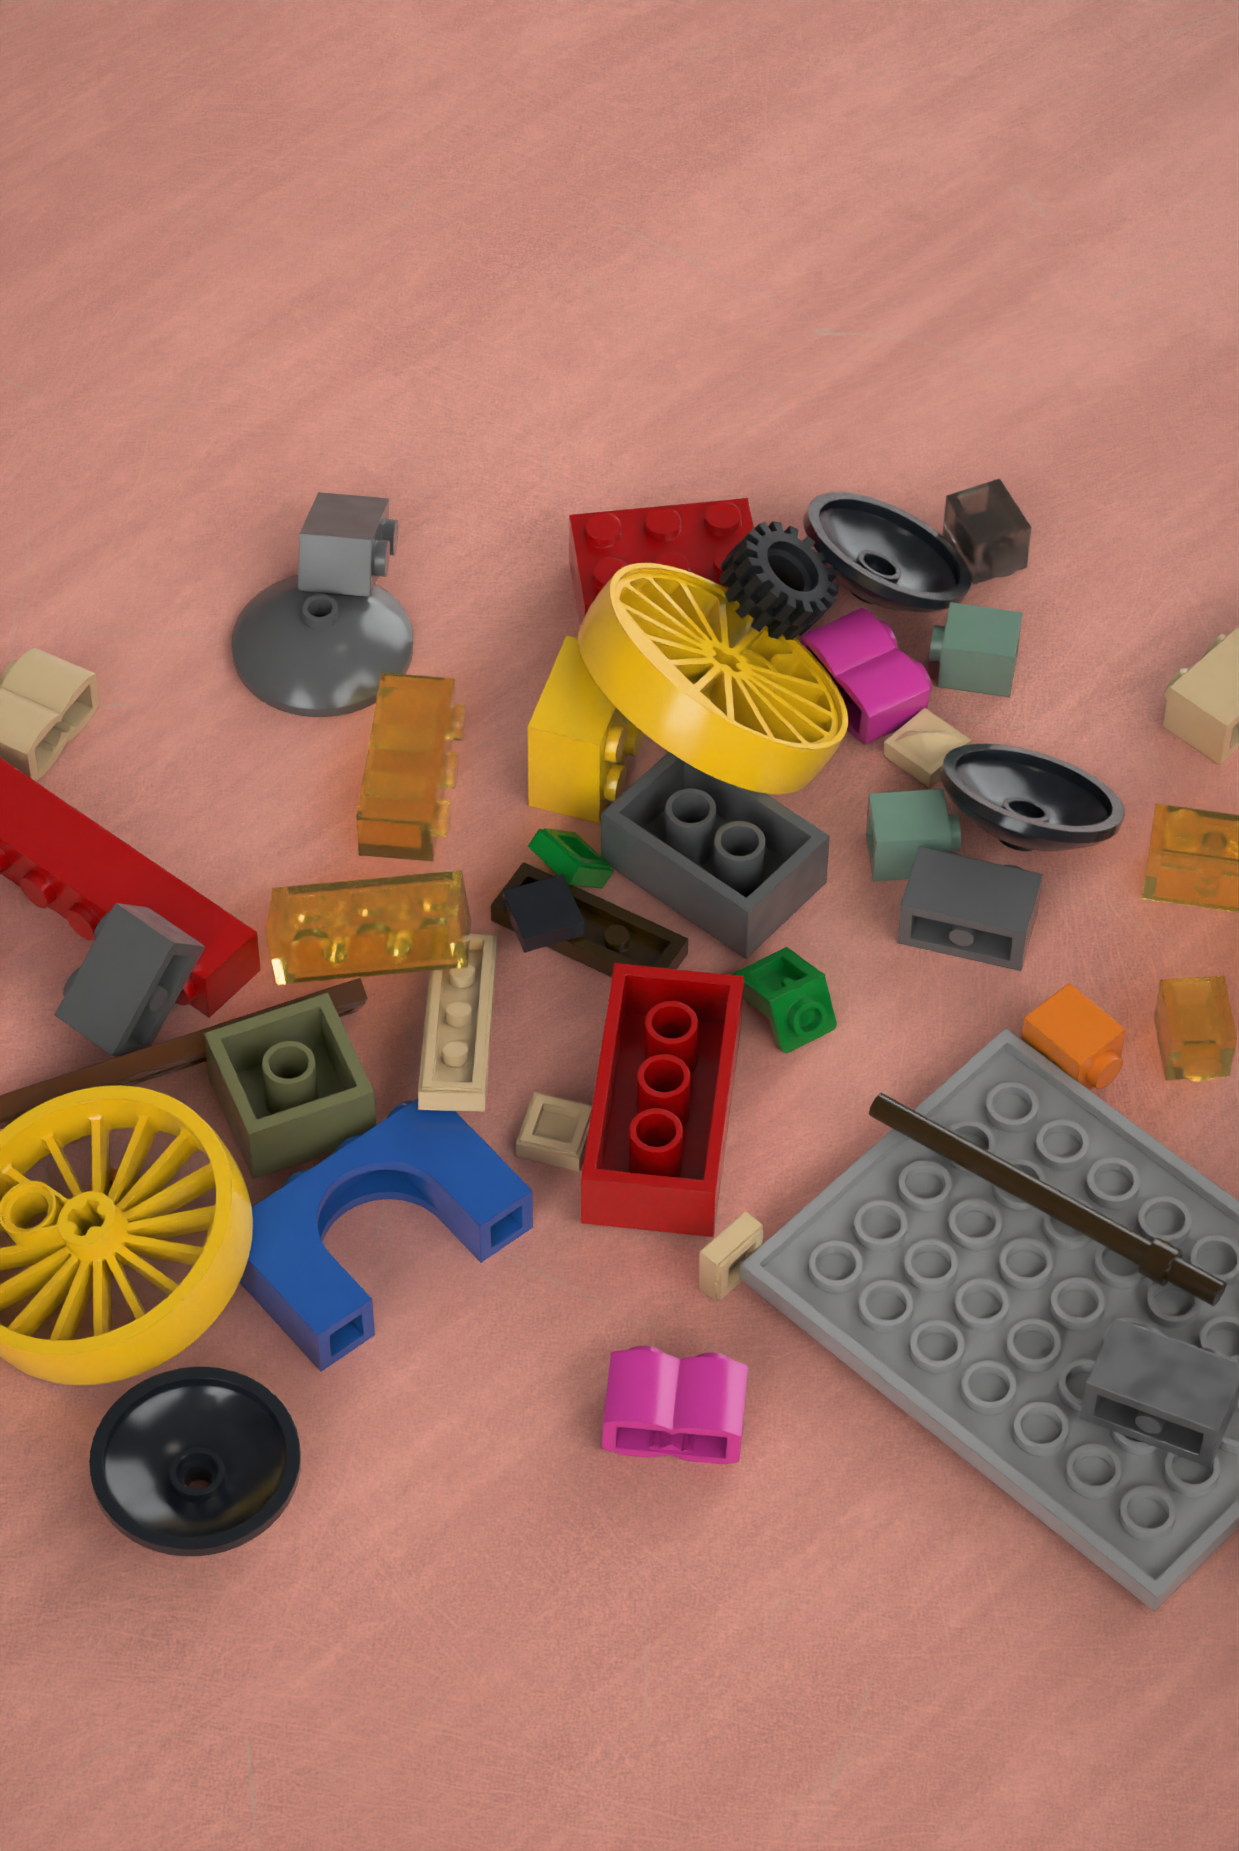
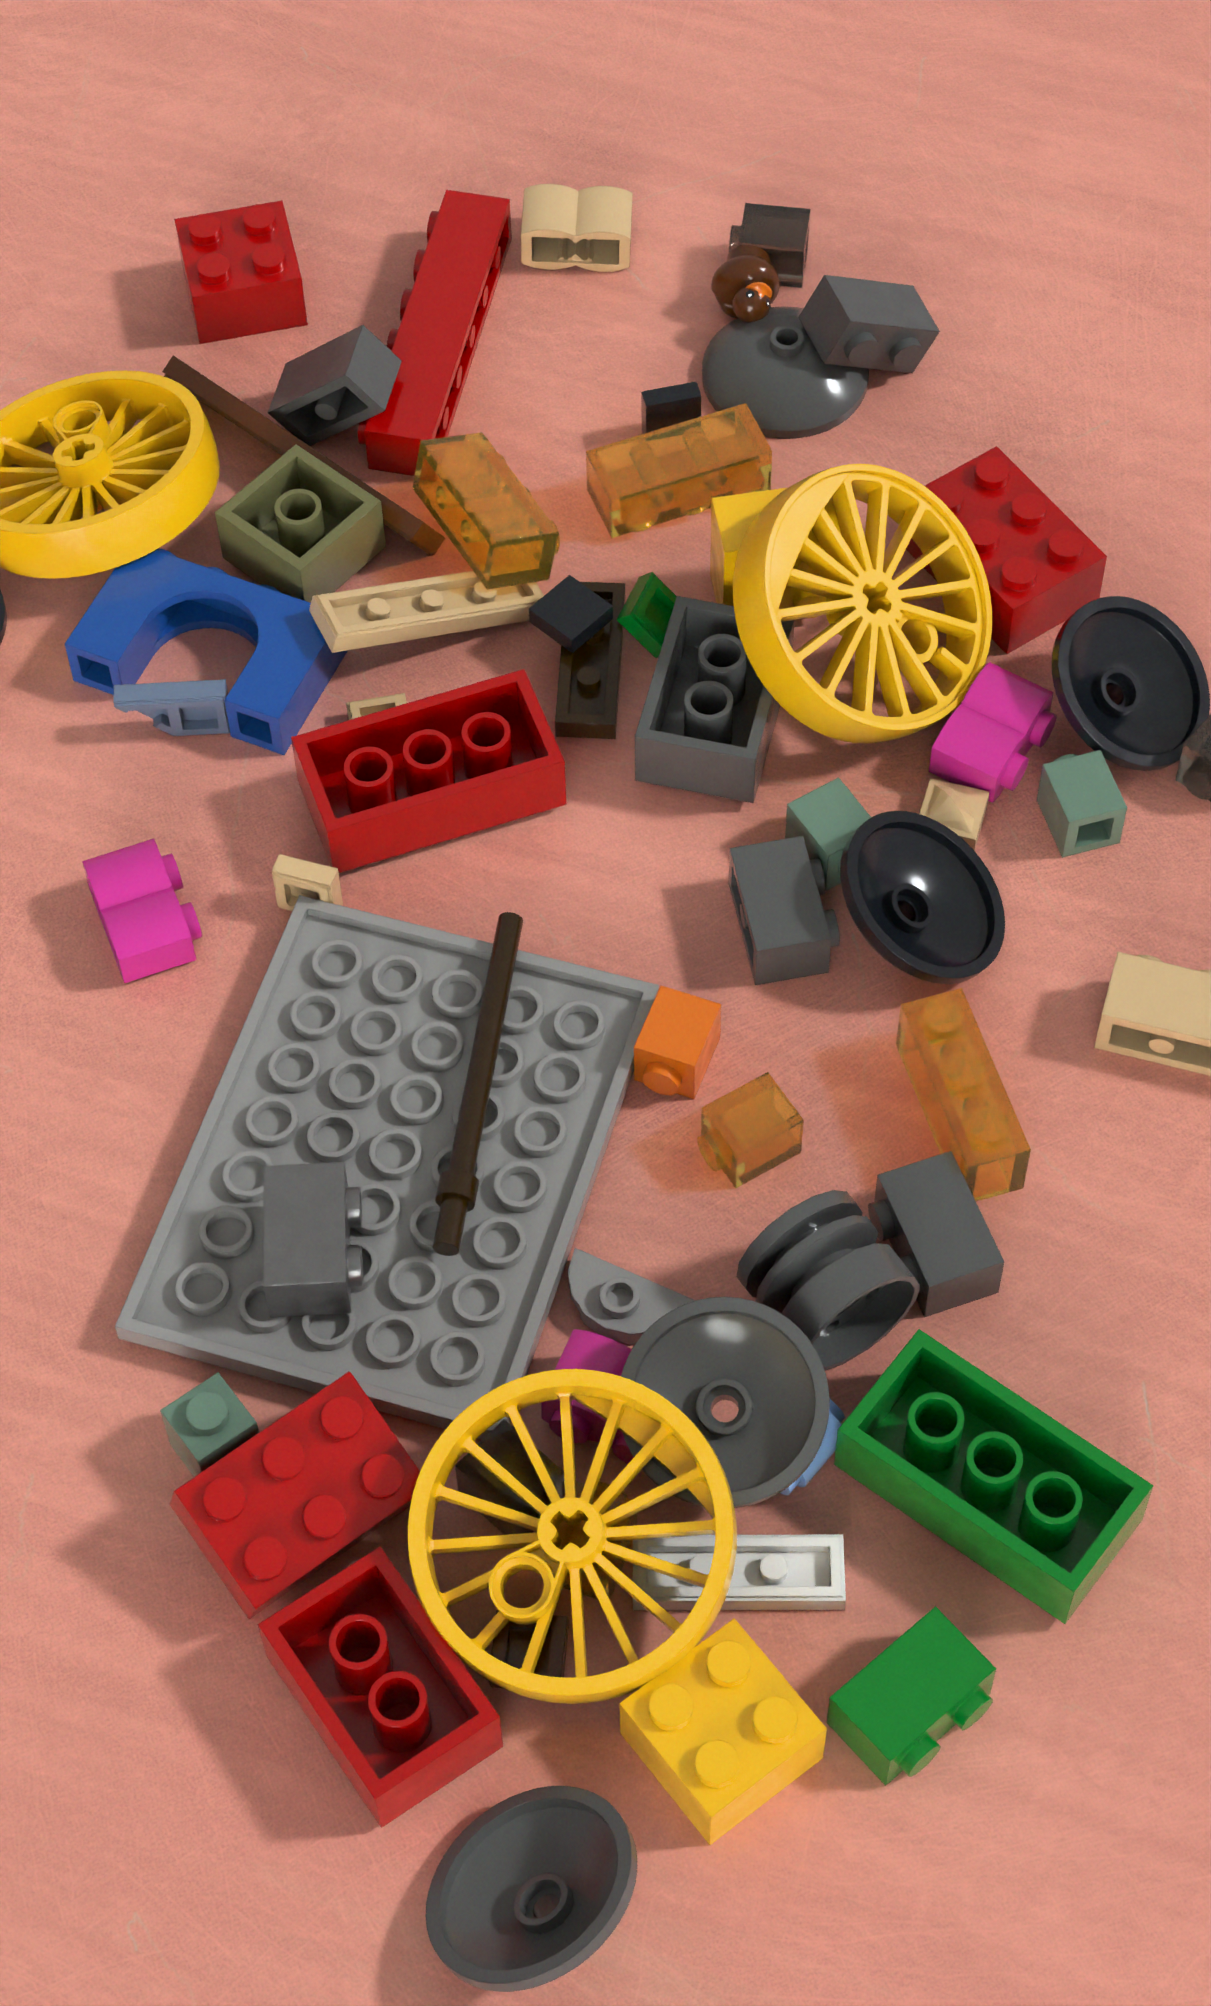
camera: 65 degrees right, 5 degrees up
black tyre [720,521,839,640] -> none
green bracket [732,947,837,1053] -> none
none -> sand blue tile [113,679,230,736]
none -> black tile [641,382,701,445]
none -> reddish brown animal [711,245,780,323]
none -> clear smoke brick [729,203,811,288]

